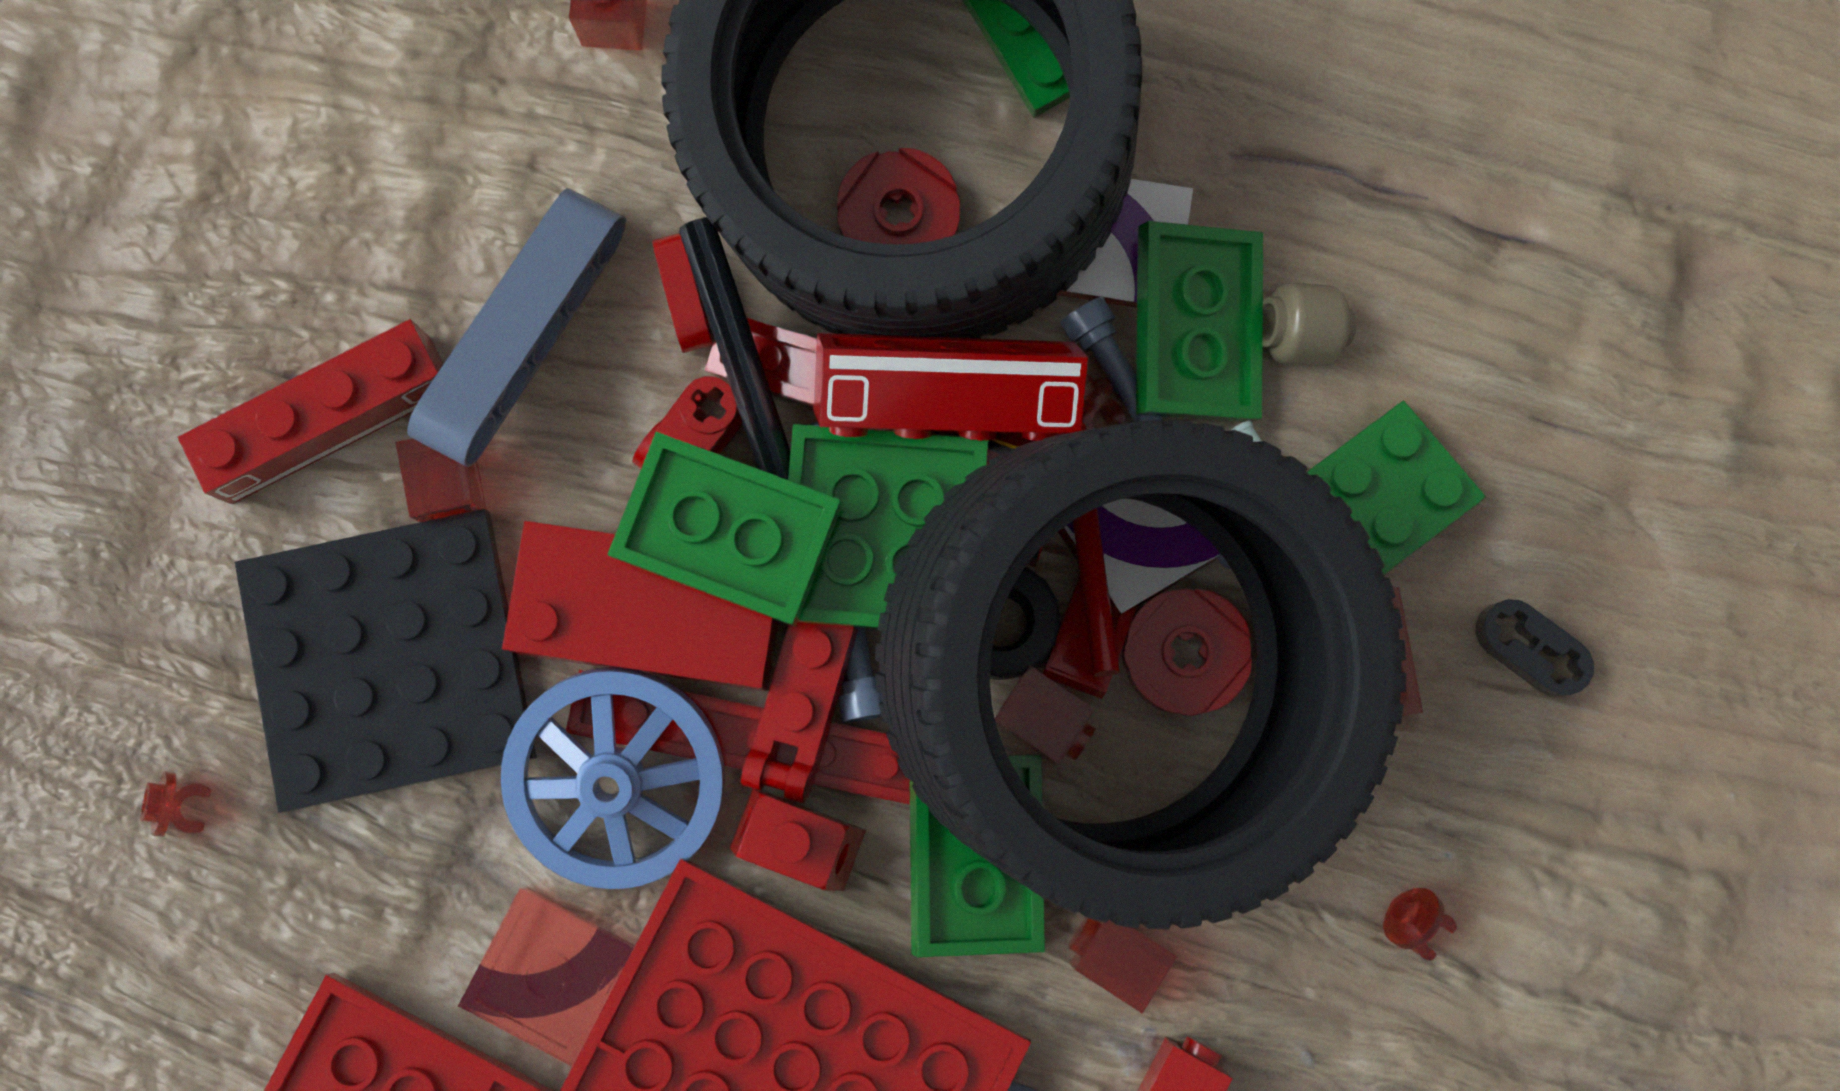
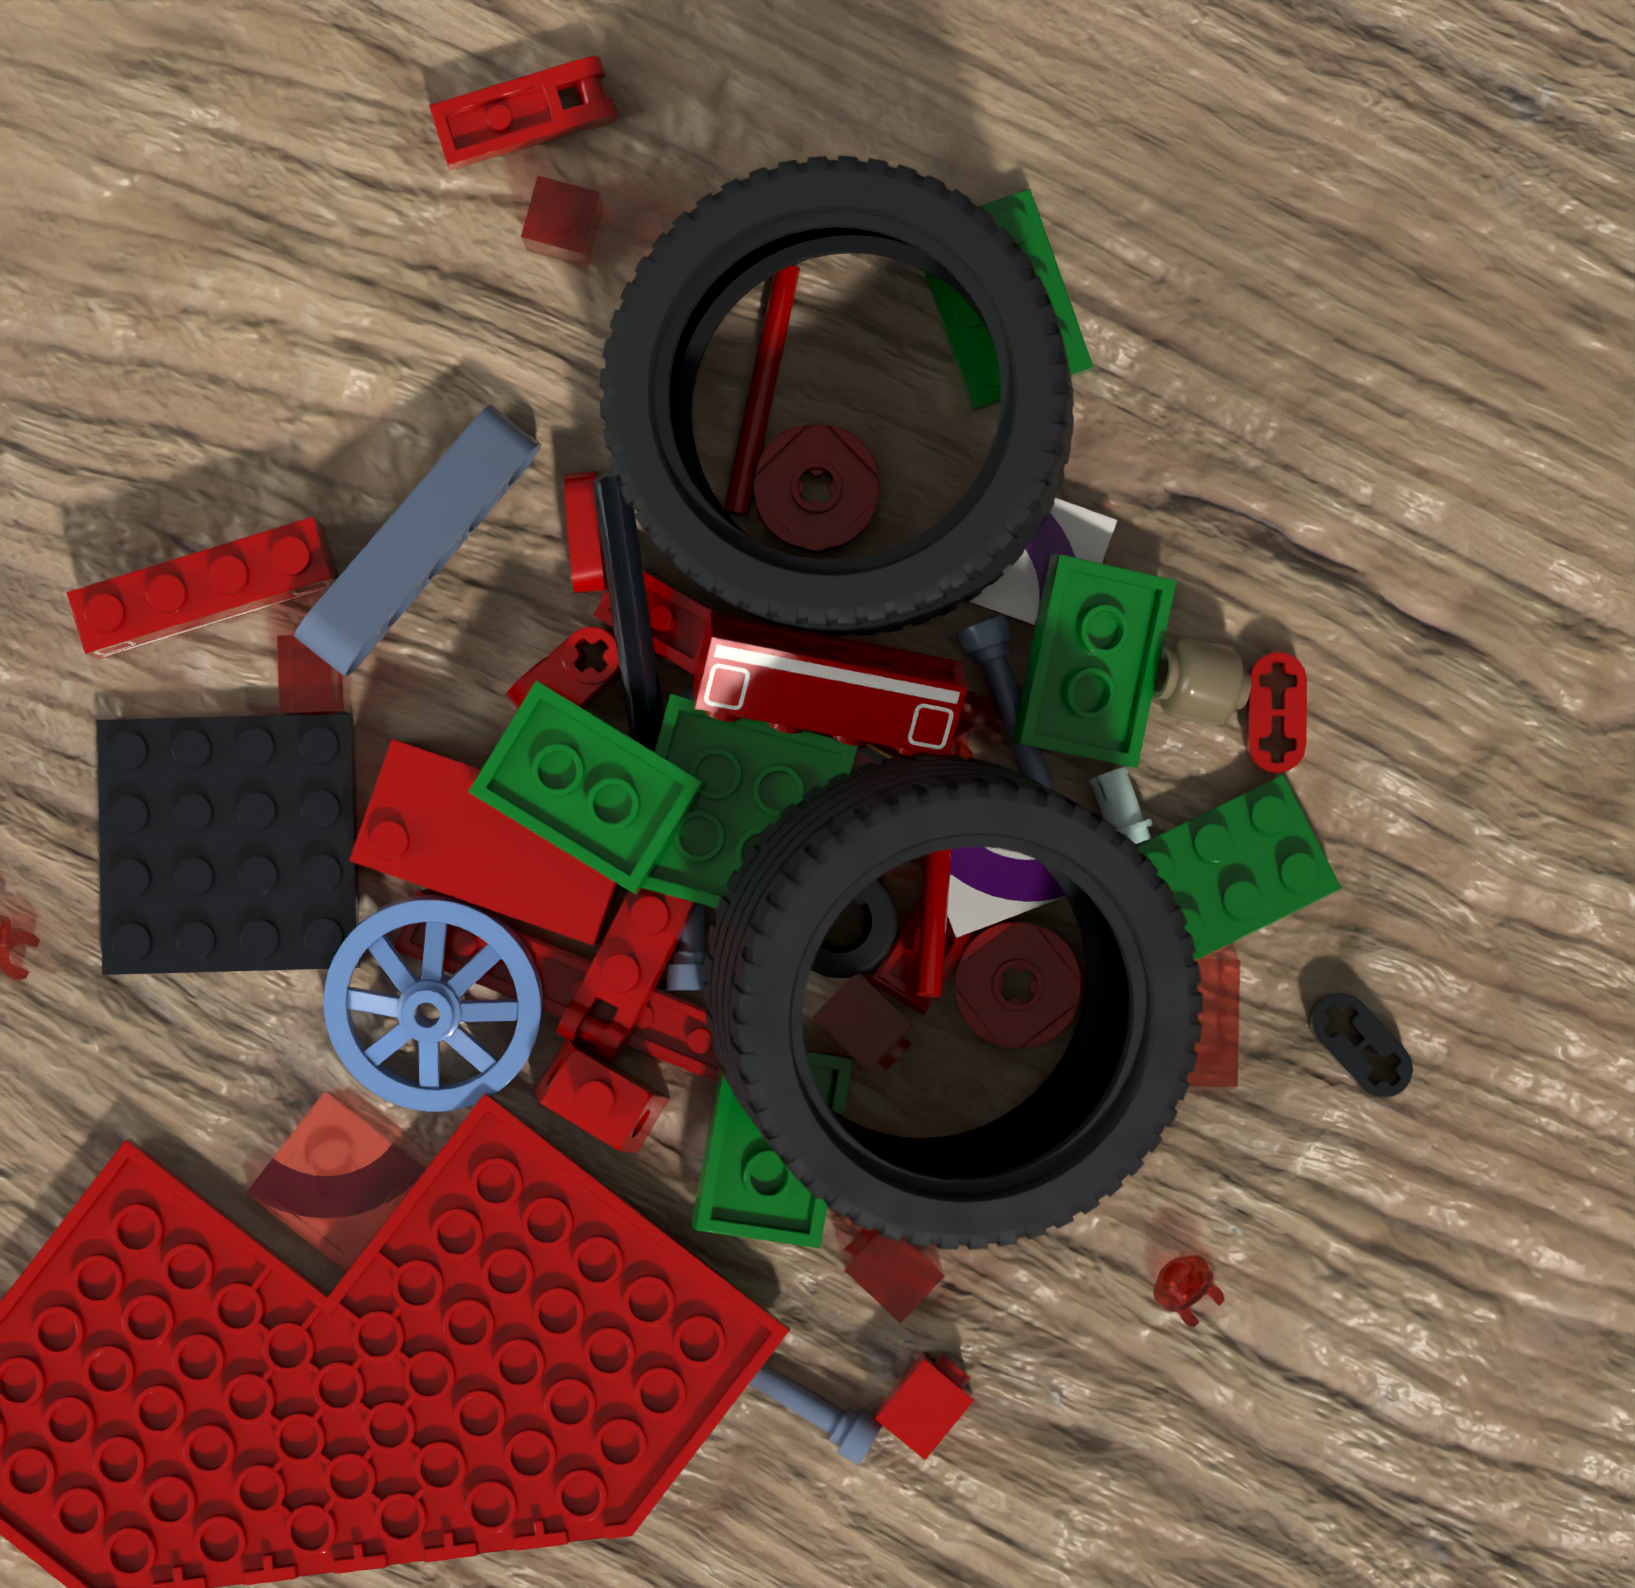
camera: 15 degrees right, 5 degrees up
none -> red bar [724,265,800,516]
none -> red beam [1245,652,1307,774]

